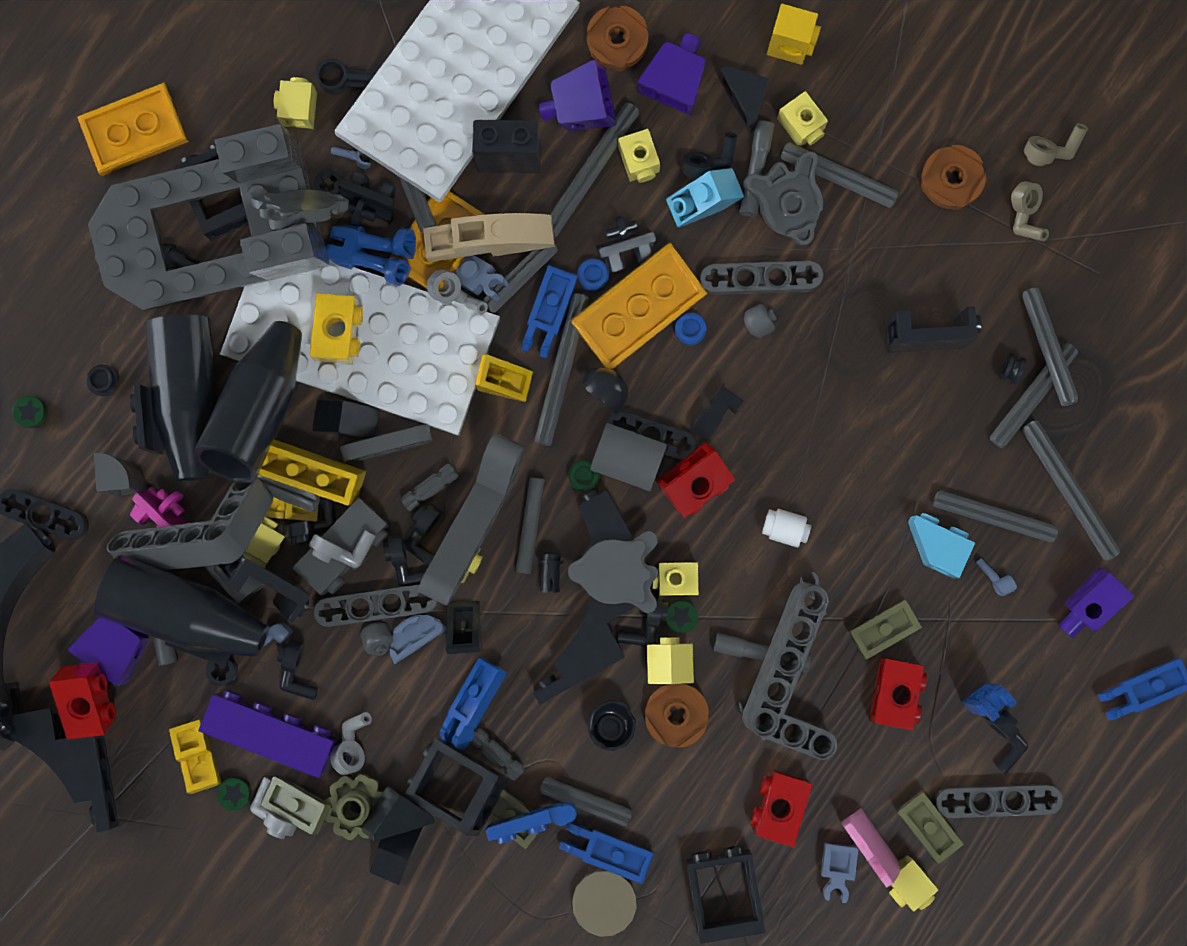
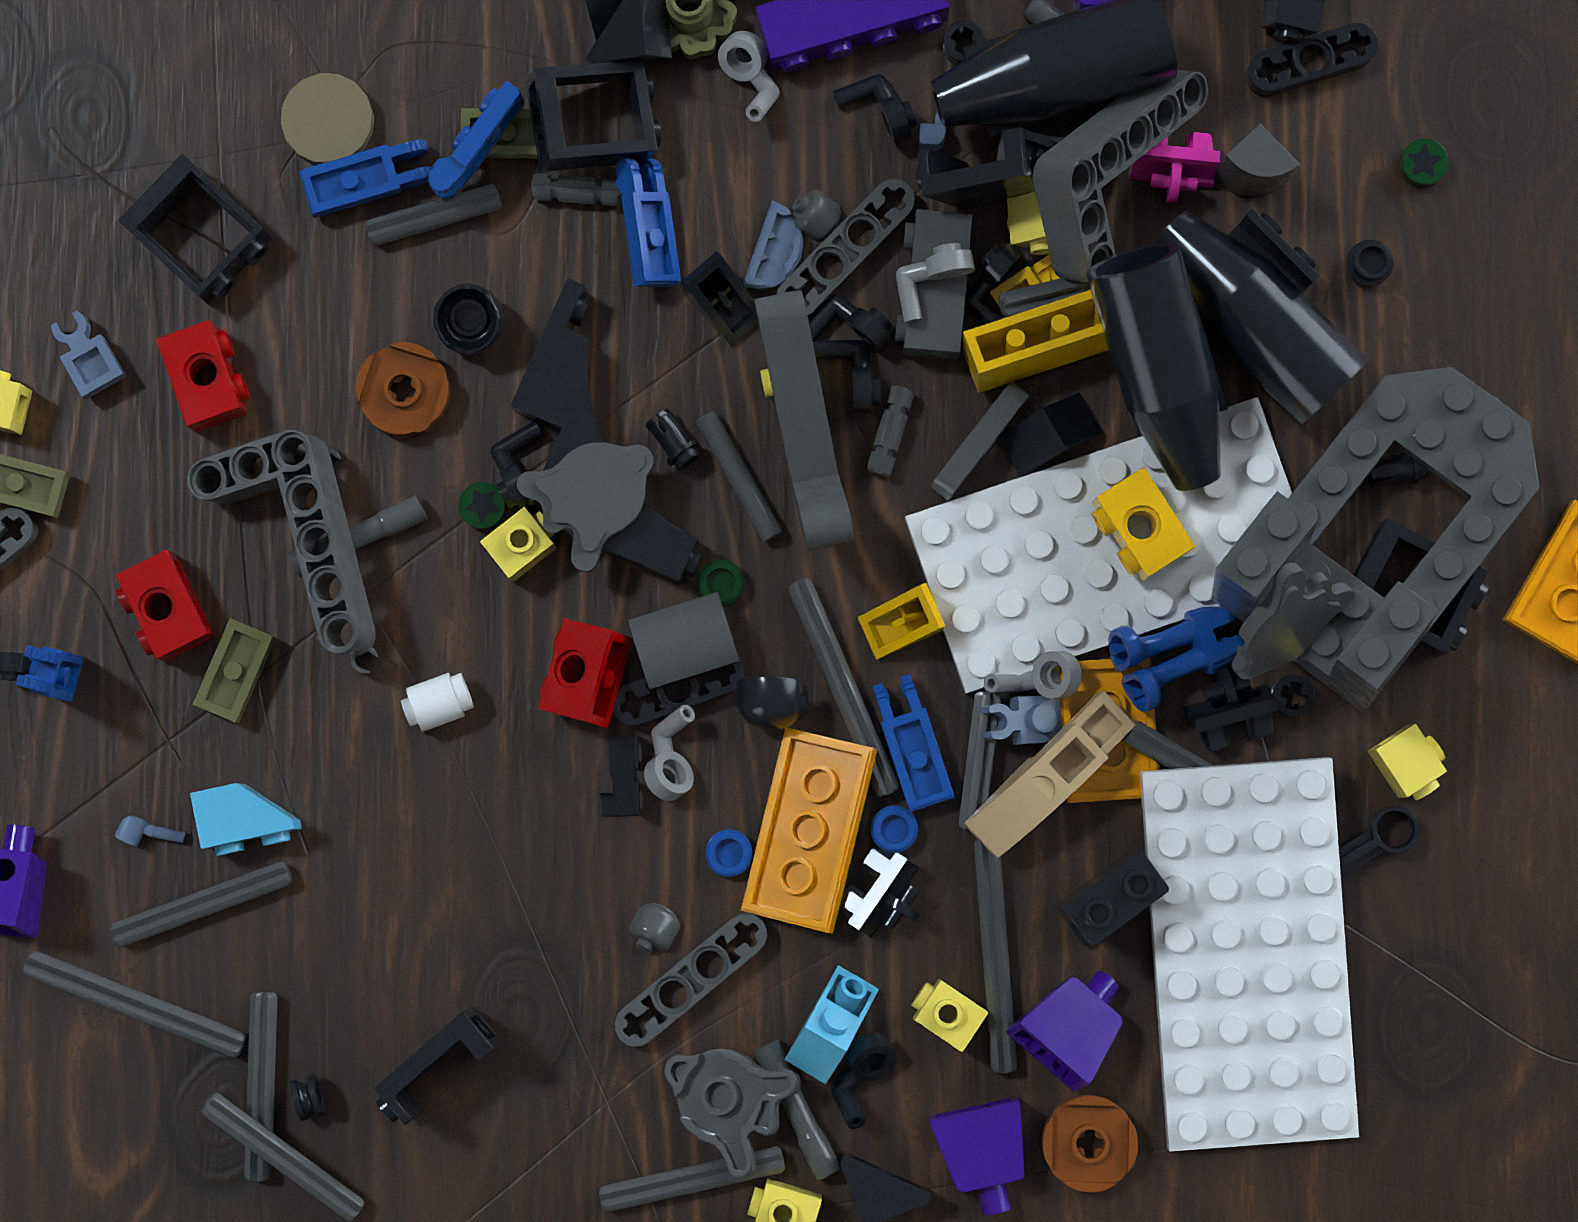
camera: 140 degrees right, 0 degrees up
sand blue hand [331,147,371,169] -> none
light yellow brick [647,637,694,684] -> none
bright pink slope [841,808,901,888] -> none
none -> light grey plate [644,705,695,801]

